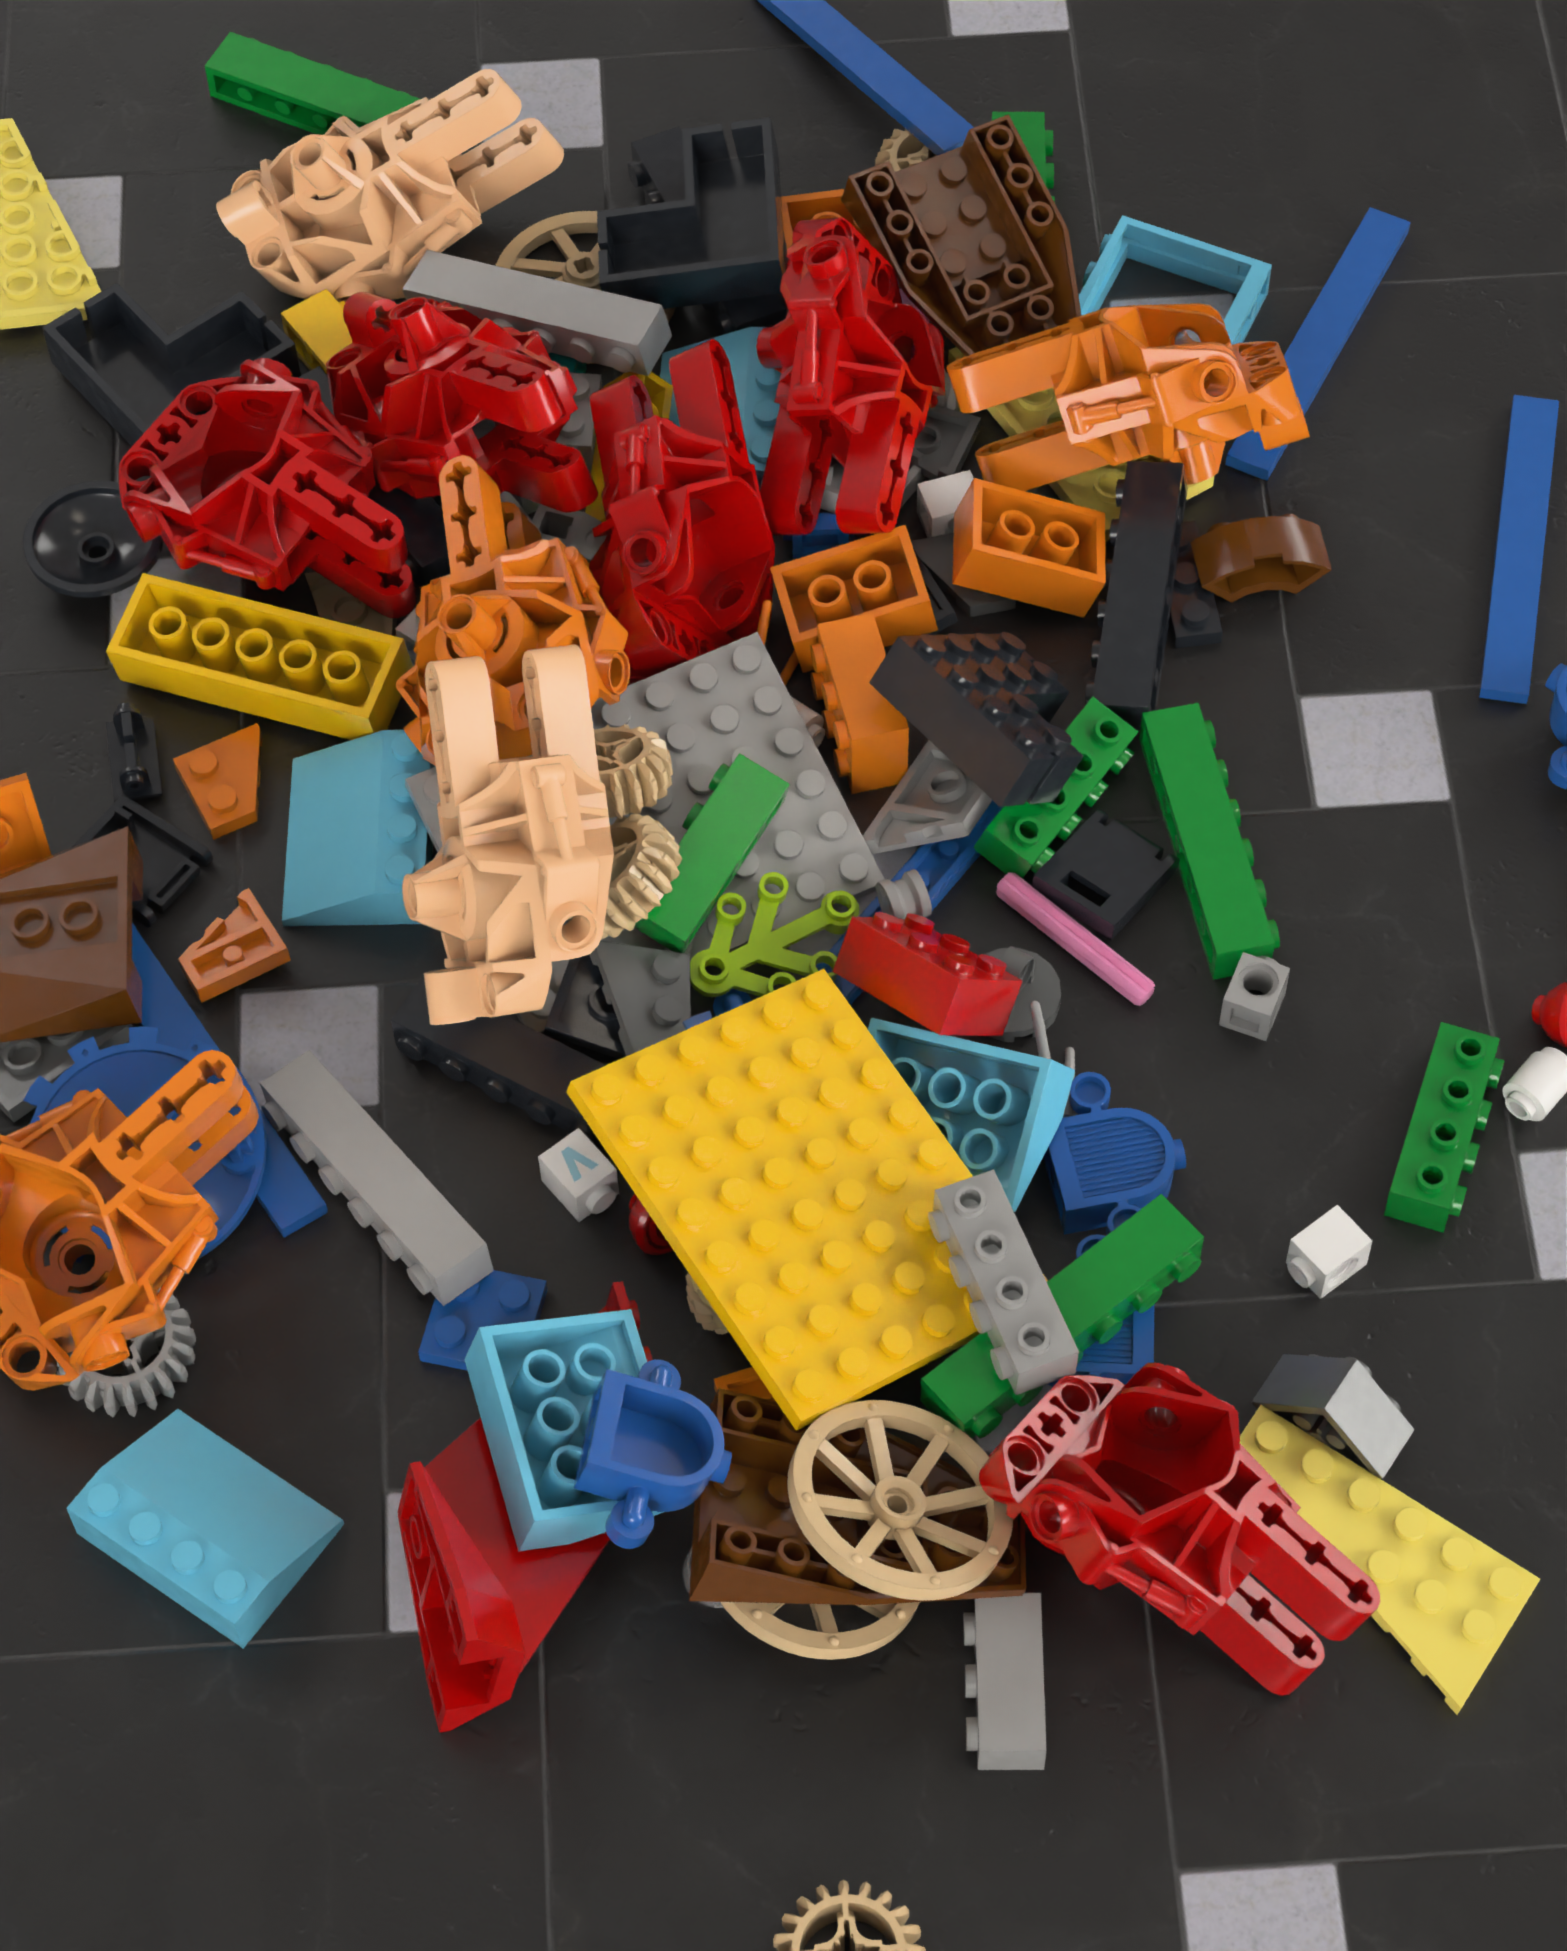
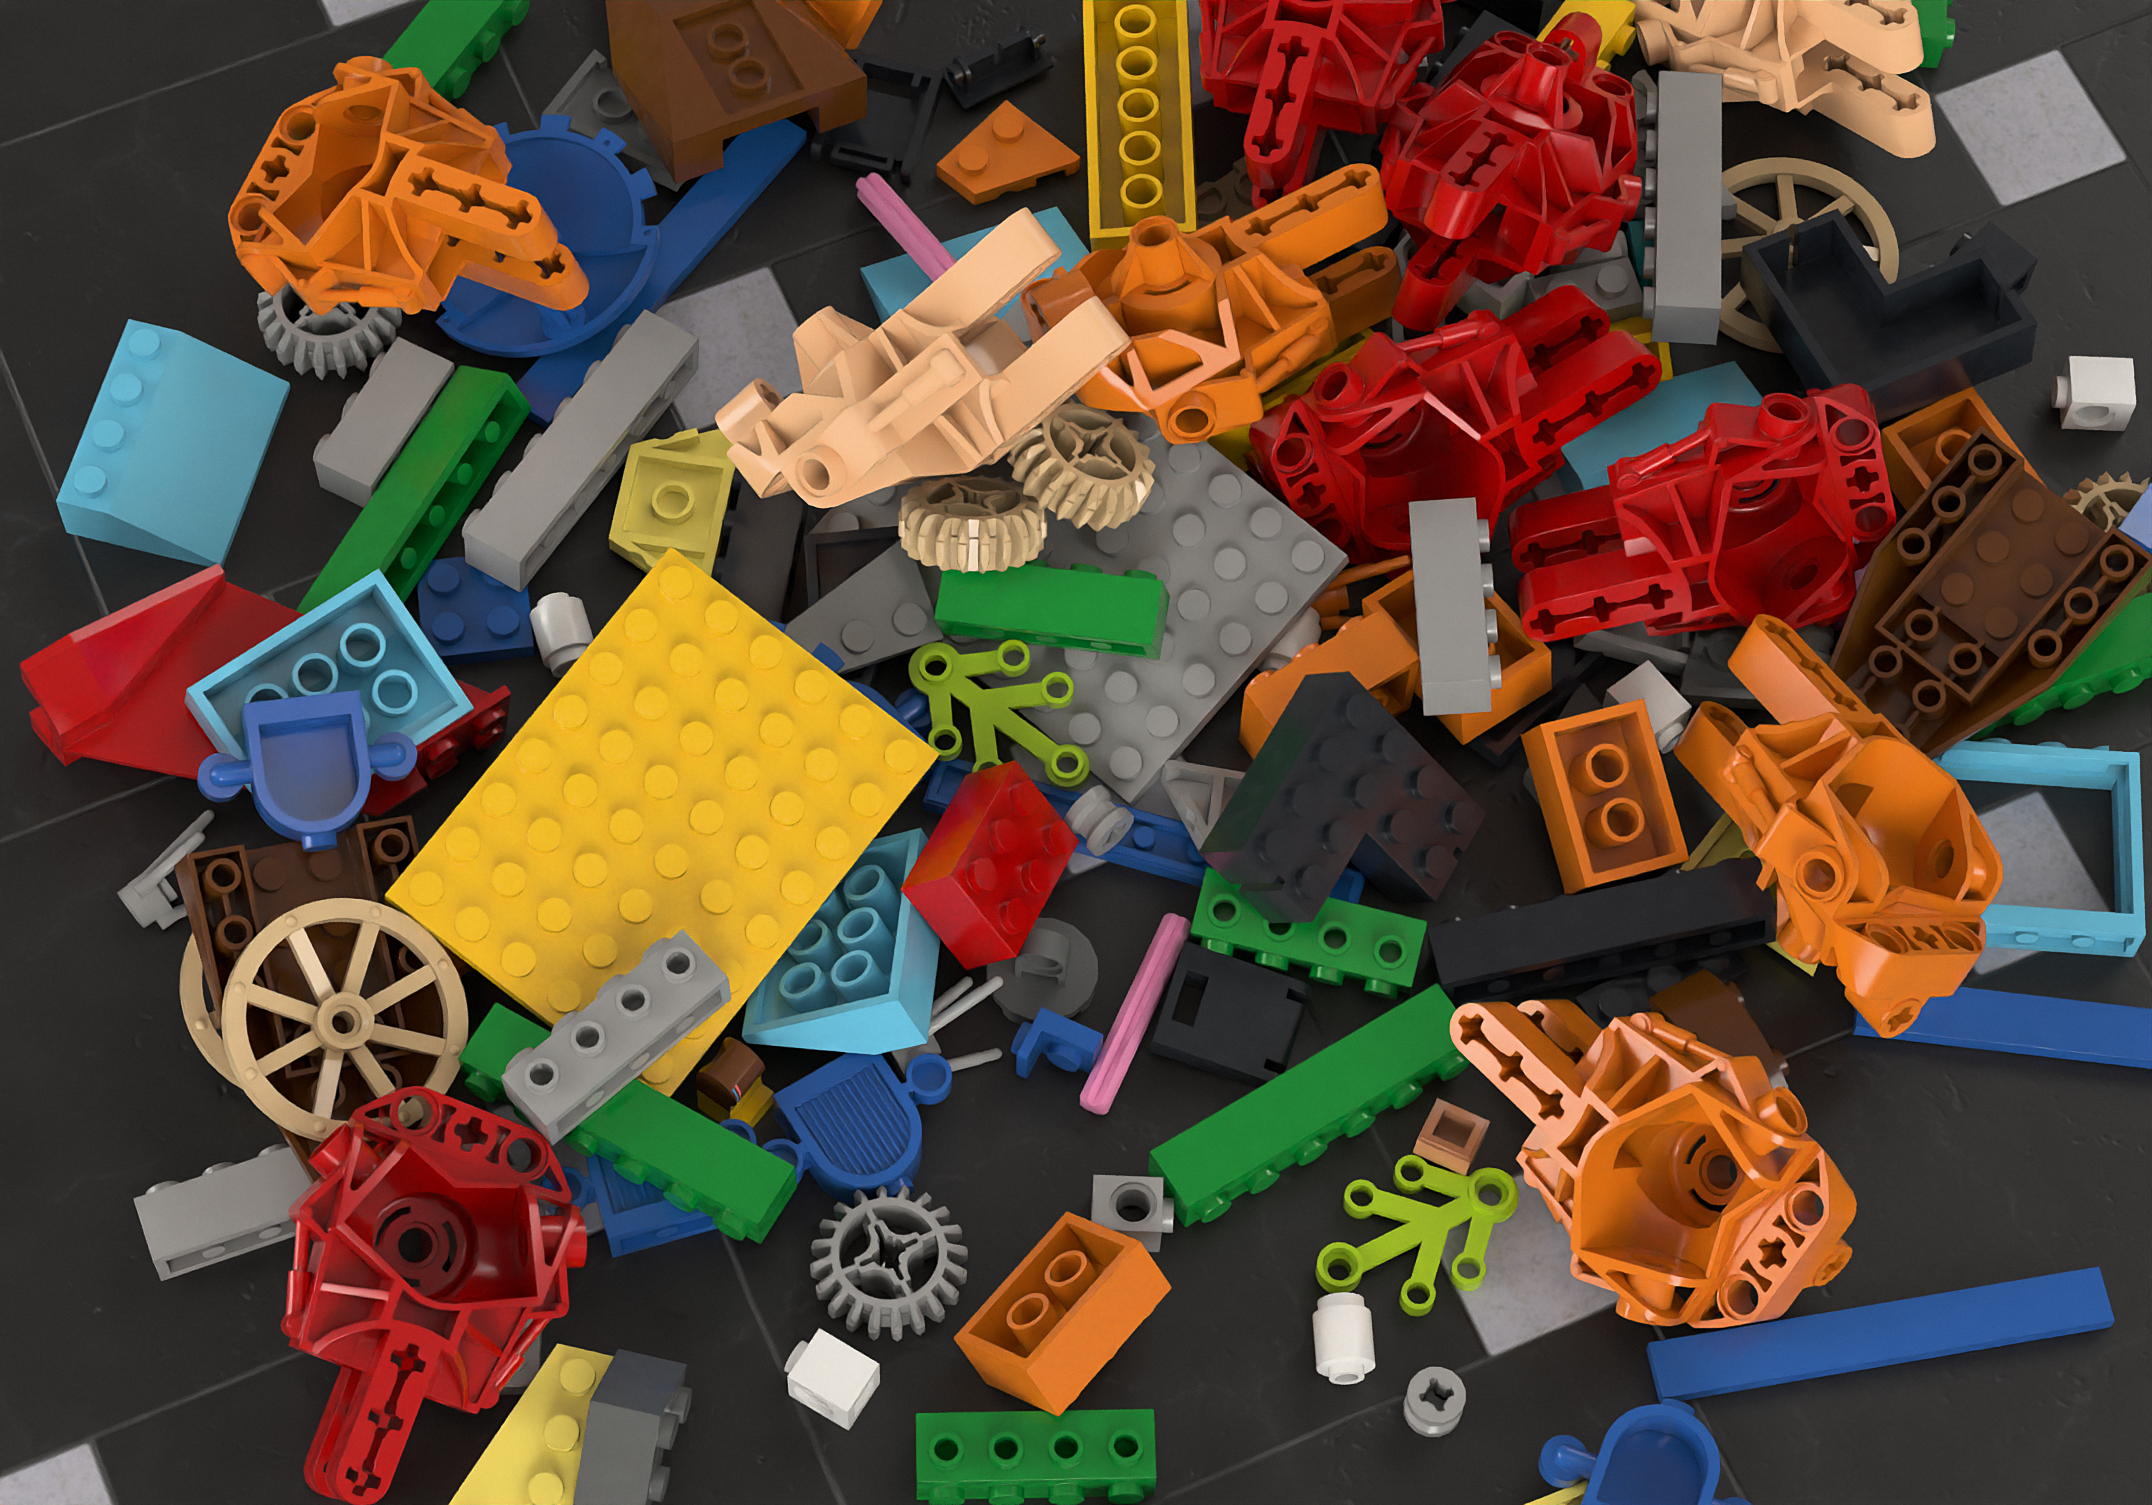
camera: 65 degrees right, 5 degrees up
orange wing [178,888,291,1003] -> none
none -> light grey plant [117,810,214,930]
none -> green brick [296,365,532,615]
none -> light grey brick [313,337,455,508]
none -> white brick [529,592,594,678]
none -> light yellow wing [609,428,736,578]
none -> reddish brown leg [696,1037,774,1128]
none -> light grey gear [810,1184,968,1342]
none -> bright pink axle [856,173,957,282]
none -> orange brick [953,1211,1172,1417]
none -> blue bracket [1011,1007,1103,1079]
none -> white brick [1313,1292,1375,1385]
none -> lime plant [1315,1155,1519,1317]
none -> light grey wheel [1403,1367,1466,1437]
none -> light grey brick [1409,497,1502,716]
none -> nougat brick [1413,1098,1490,1176]
none -> orange piece [1449,999,1857,1328]
none -> white brick [2051,356,2136,431]

